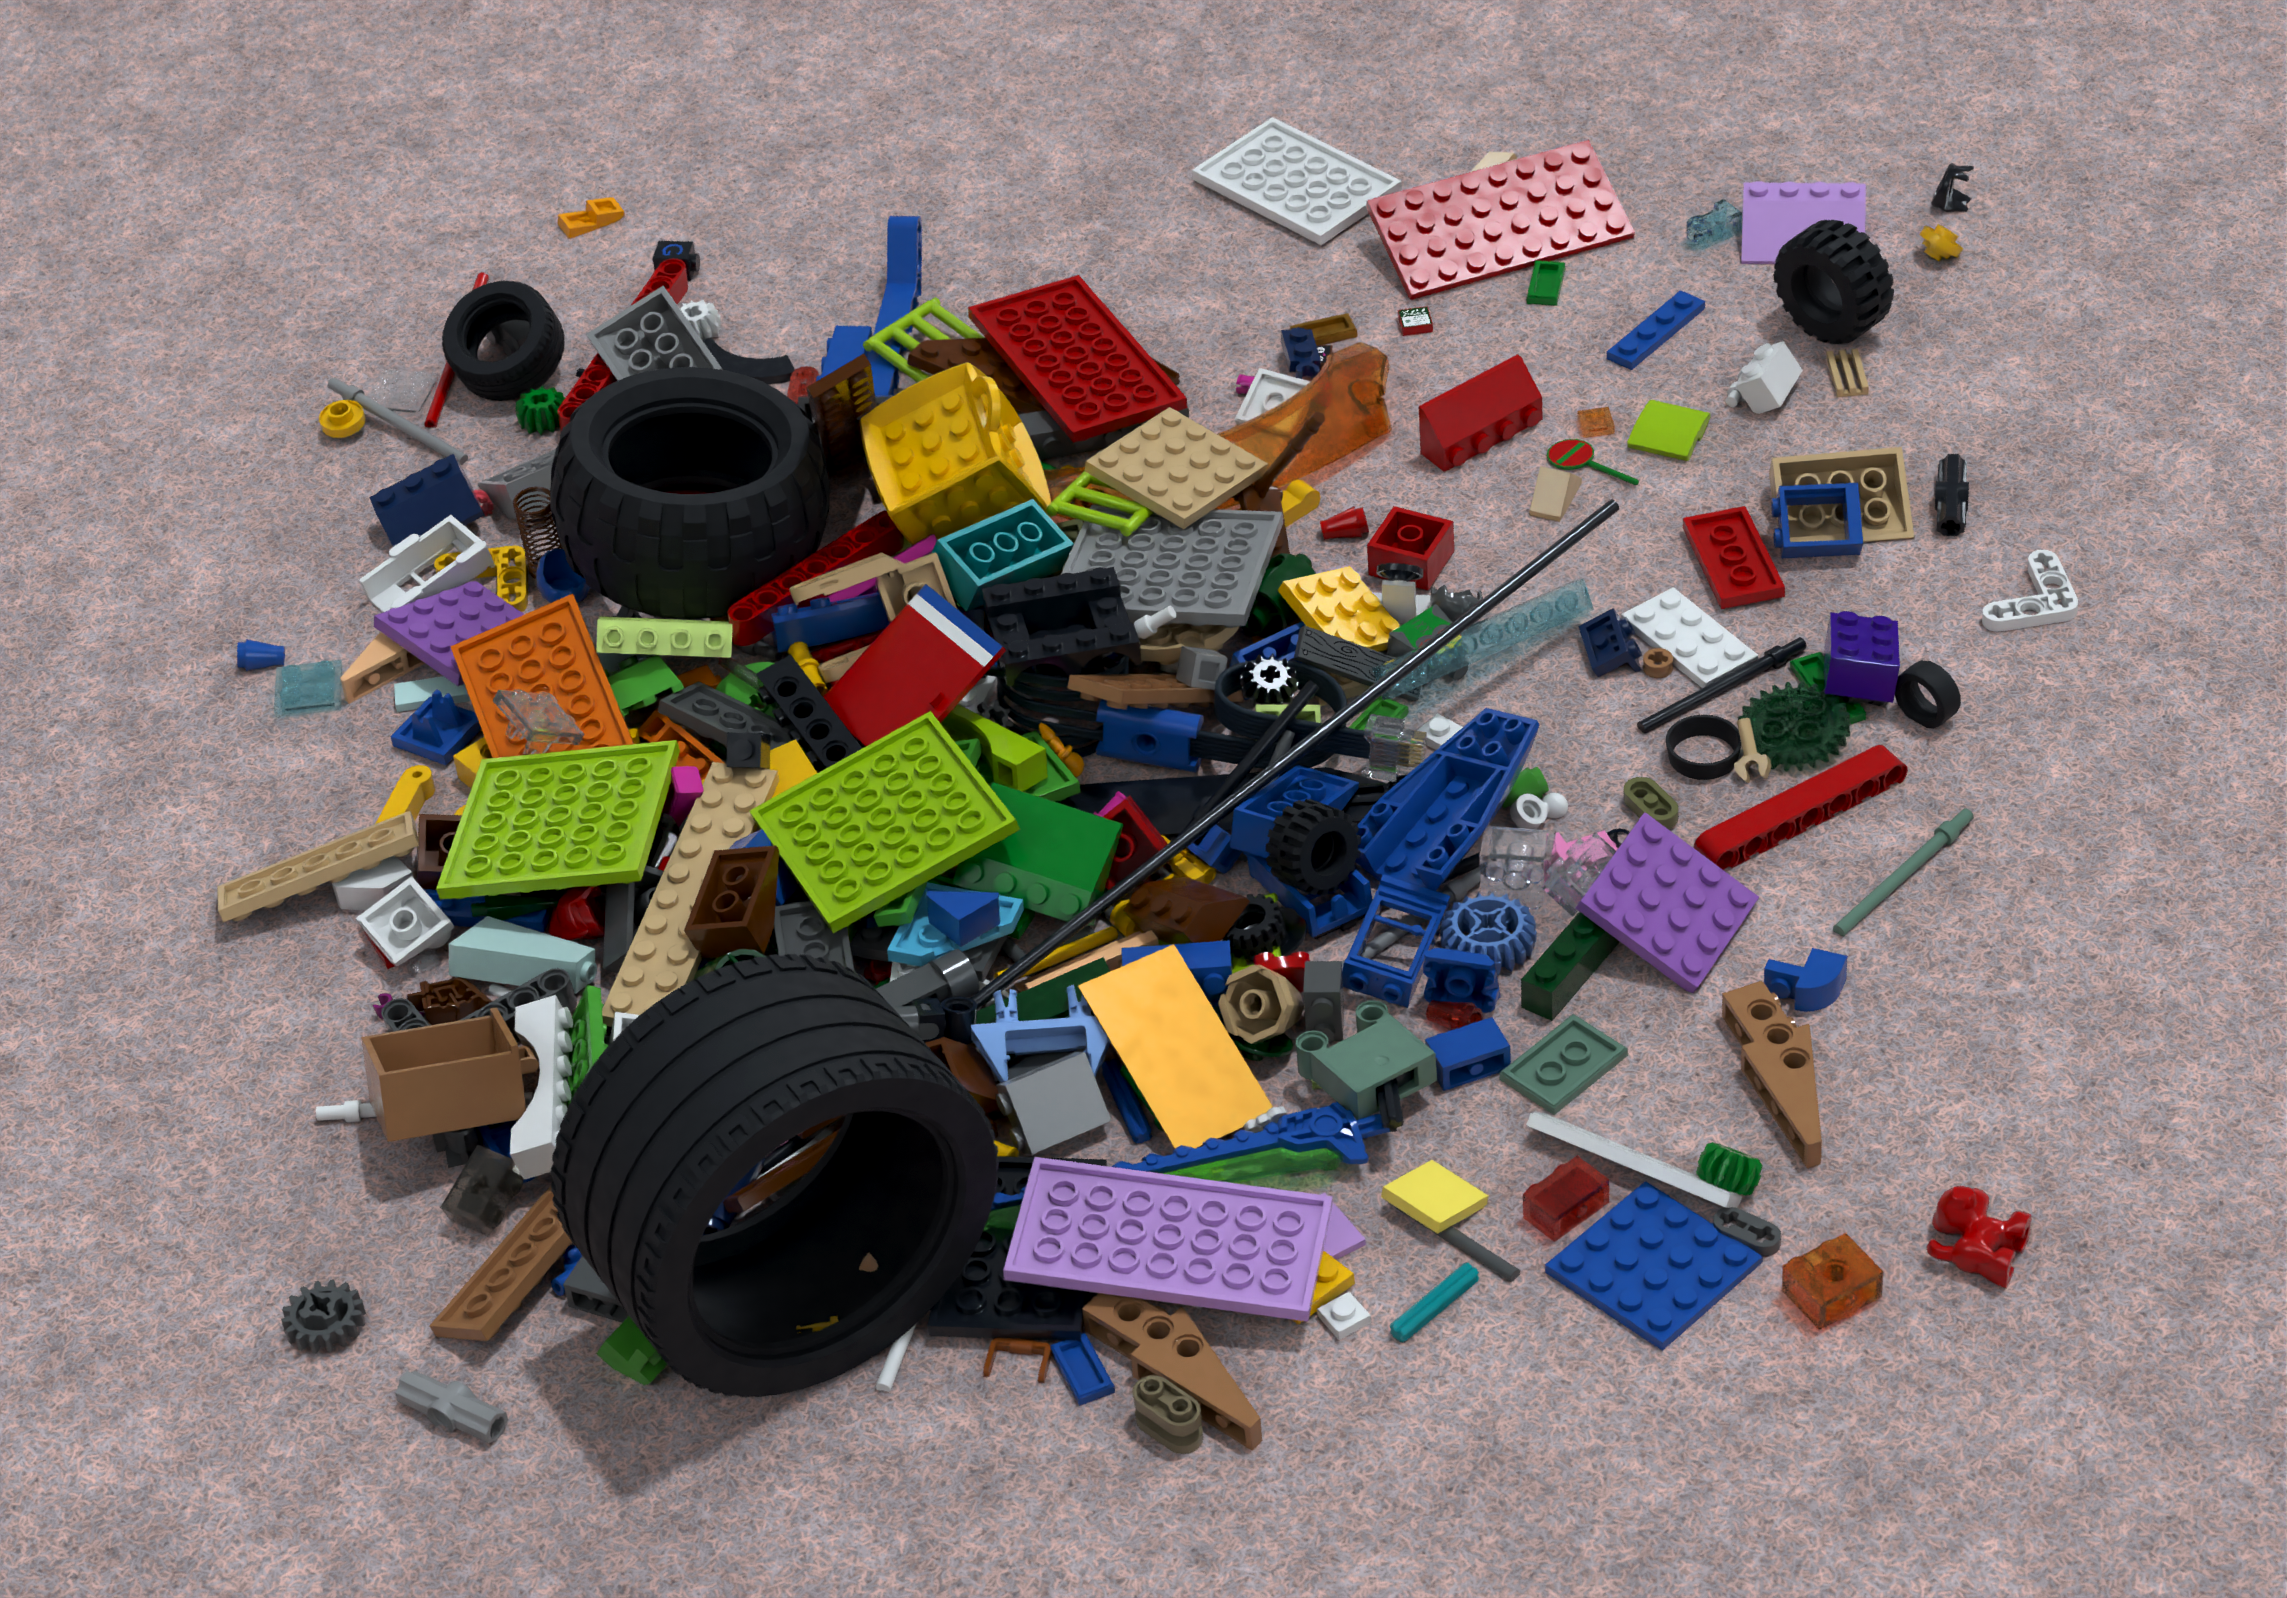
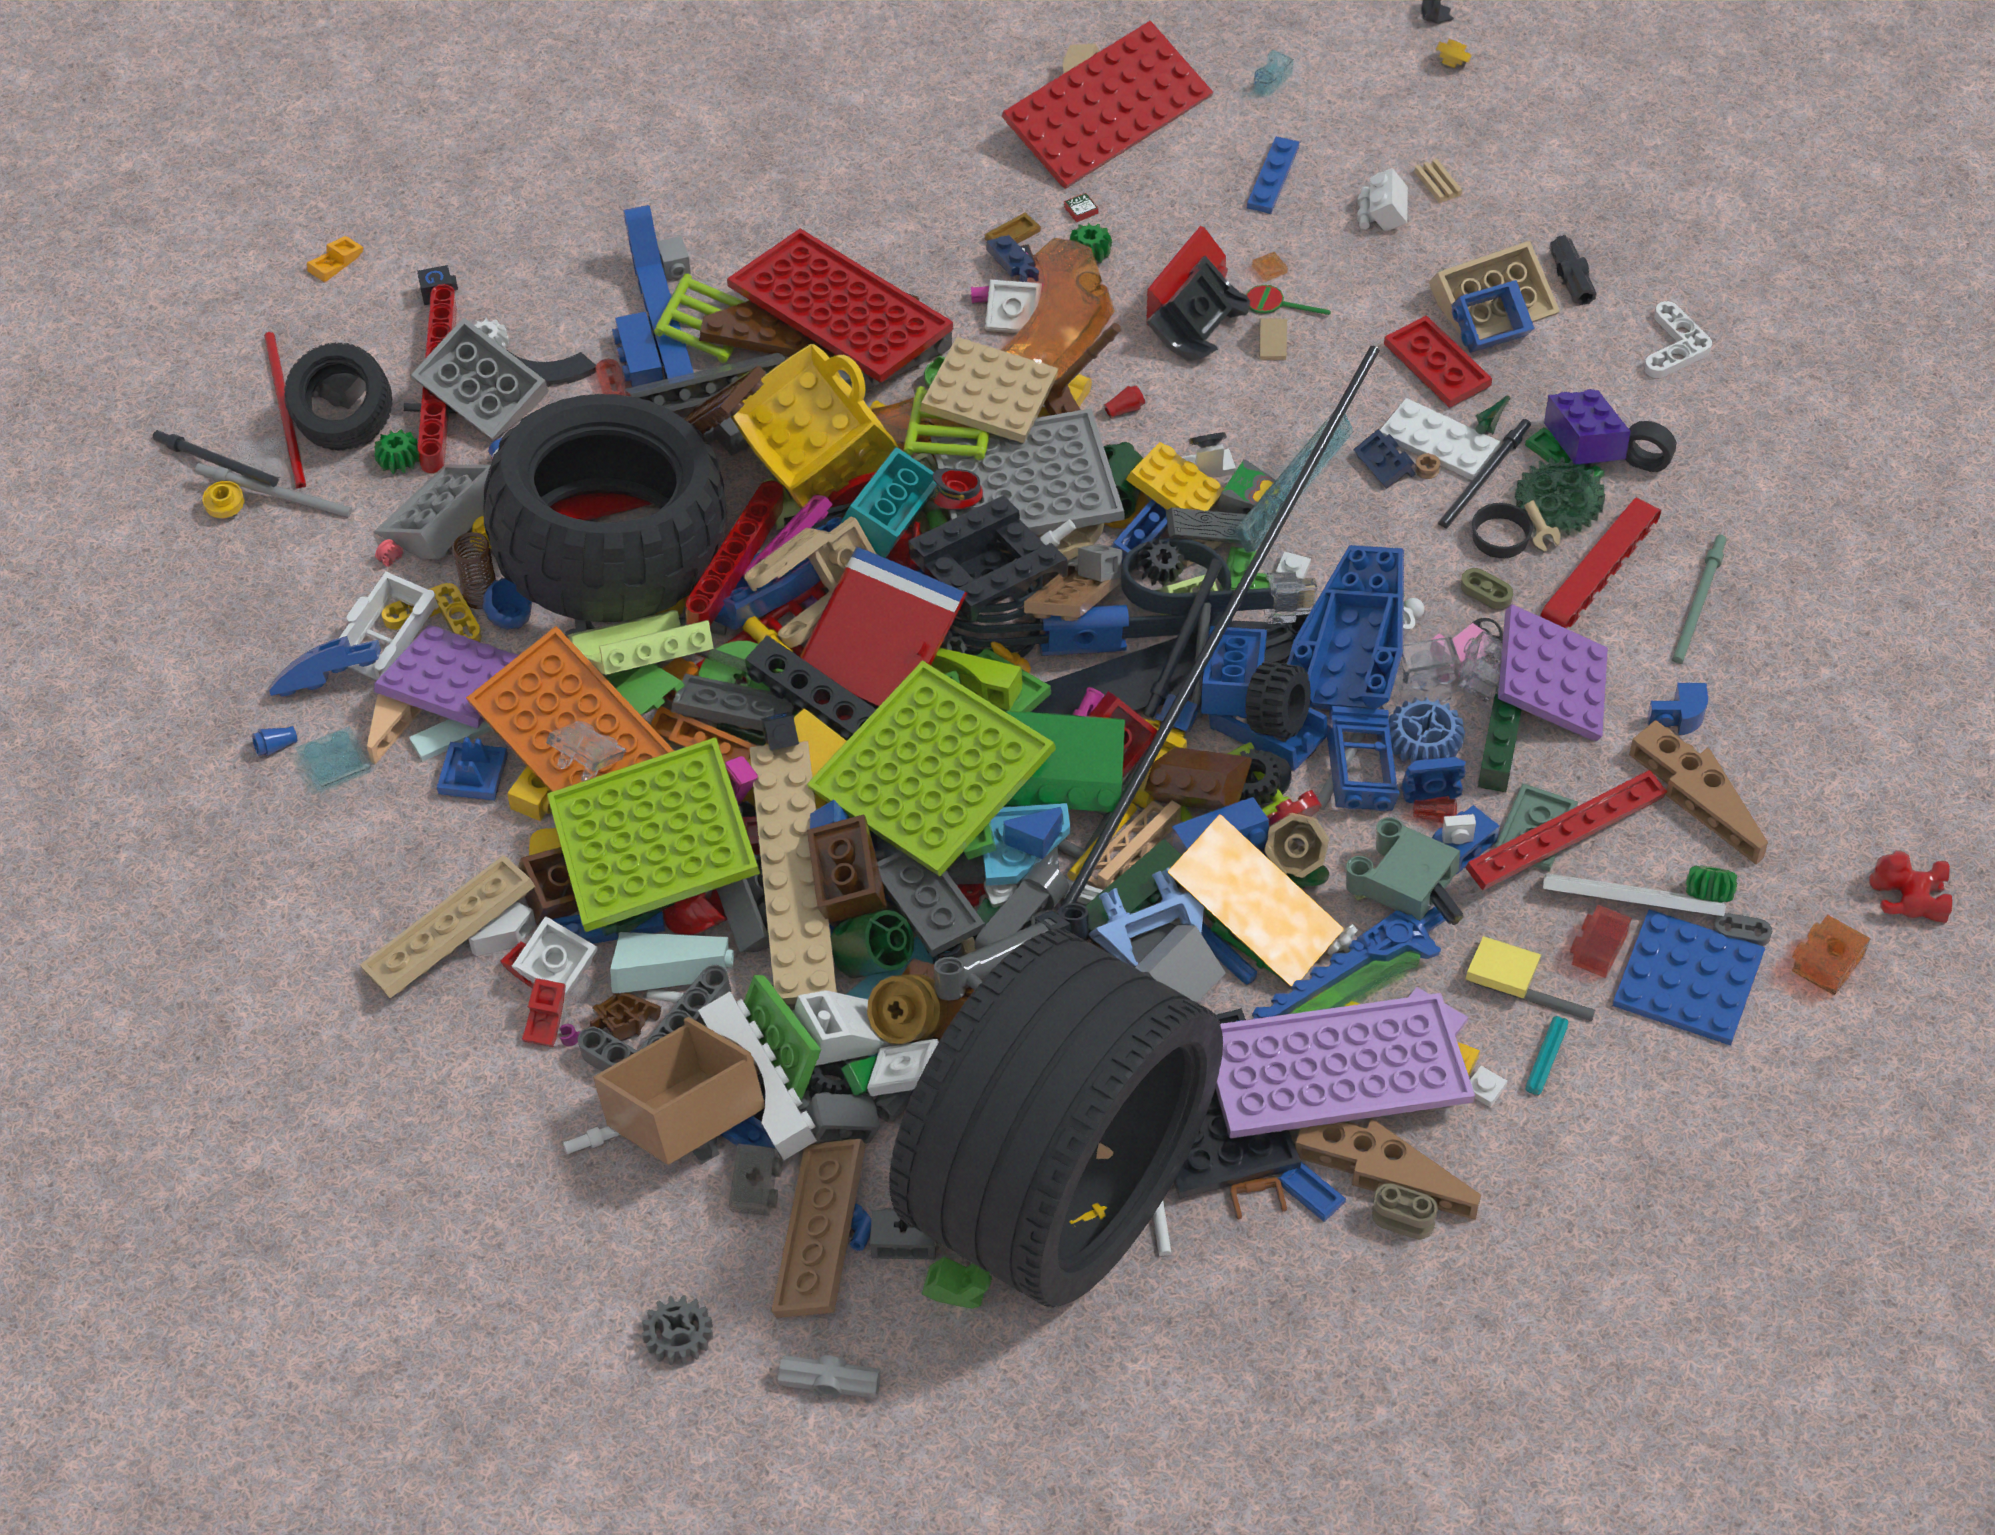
camera: 25 degrees left, 10 degrees up
dark blue slope [369,454,484,547] -> none
yellow leg [375,765,435,824] -> none
white plate [1192,117,1402,245] -> none
dark grey brick [1303,961,1345,1043] -> none
red brick [1367,506,1455,590] -> none
dark grey hair [1430,585,1483,623] -> none
green tile [1527,261,1566,306] -> none
lime slope [1627,400,1711,461] -> none
lavender slope [1741,181,1866,264] -> none
black tyre [1773,220,1894,344] -> none
none -> black bar [153,430,278,487]
none -> blue slope [269,636,381,697]
none -> red slope [522,978,566,1047]
none -> light grey brick [657,236,691,279]
none -> red piece [932,468,983,509]
none -> green gear [1068,222,1112,266]
none -> black piece [1146,256,1250,361]
none -> white plate [1442,814,1476,844]
none -> red plate [1465,770,1667,891]
none -> dark green piece [1475,395,1510,435]

